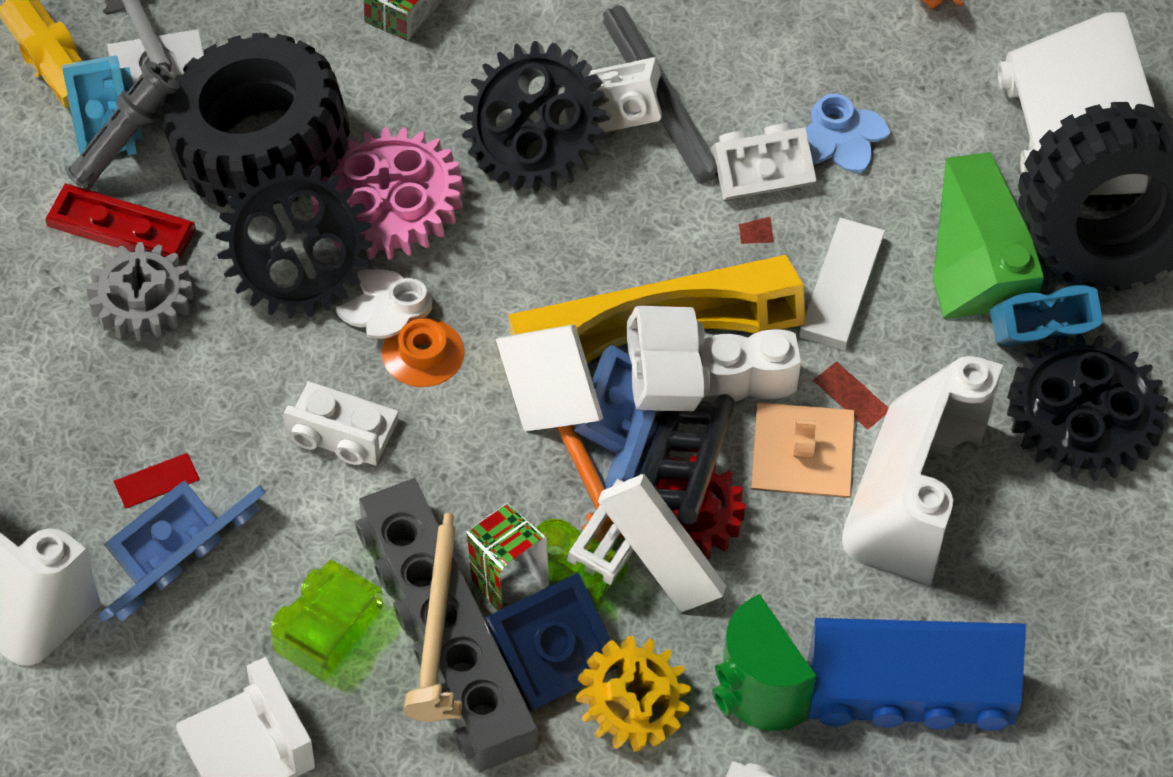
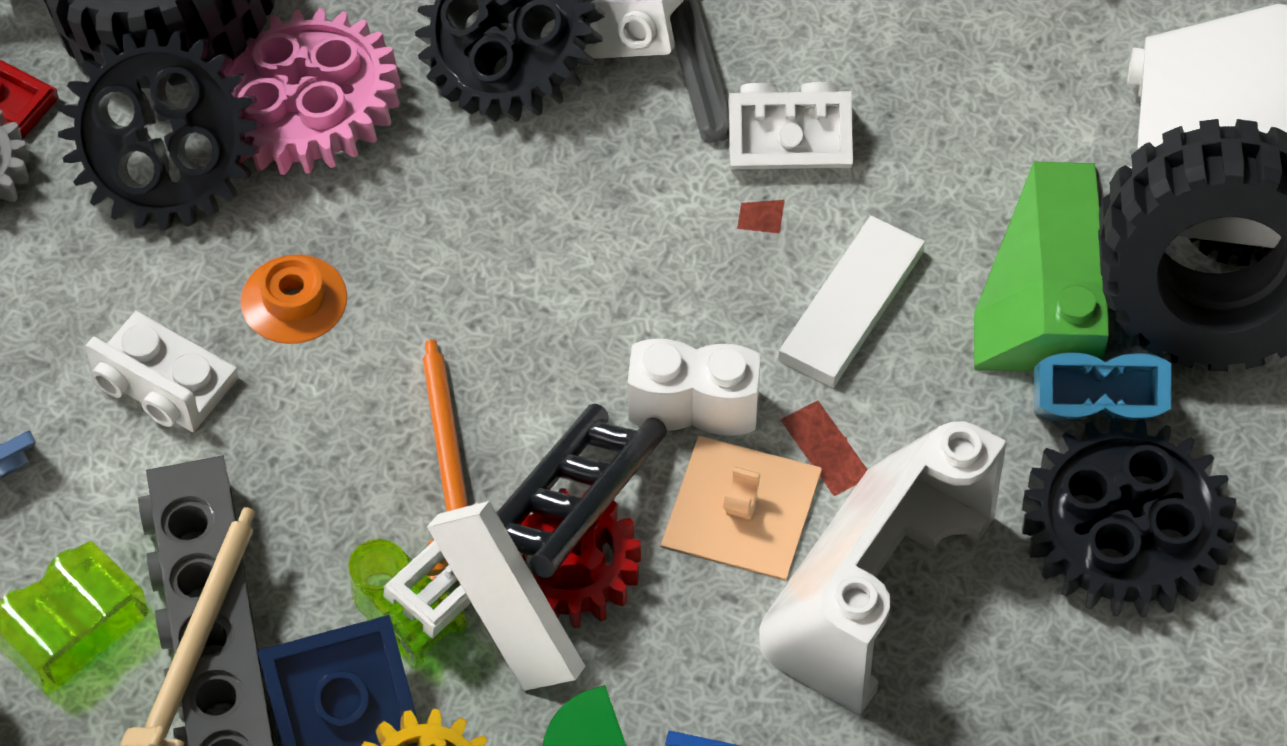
camera: 15 degrees right, 0 degrees up
white plate [336,269,432,339] -> none
piece [467,503,550,611] -> none
white piece [496,324,604,432] -> none
yellow arch [508,255,806,363] -> none
medium blue bracket [574,345,658,489] -> none
white brick [627,306,710,411] -> none
light blue plate [806,93,890,173] -> none

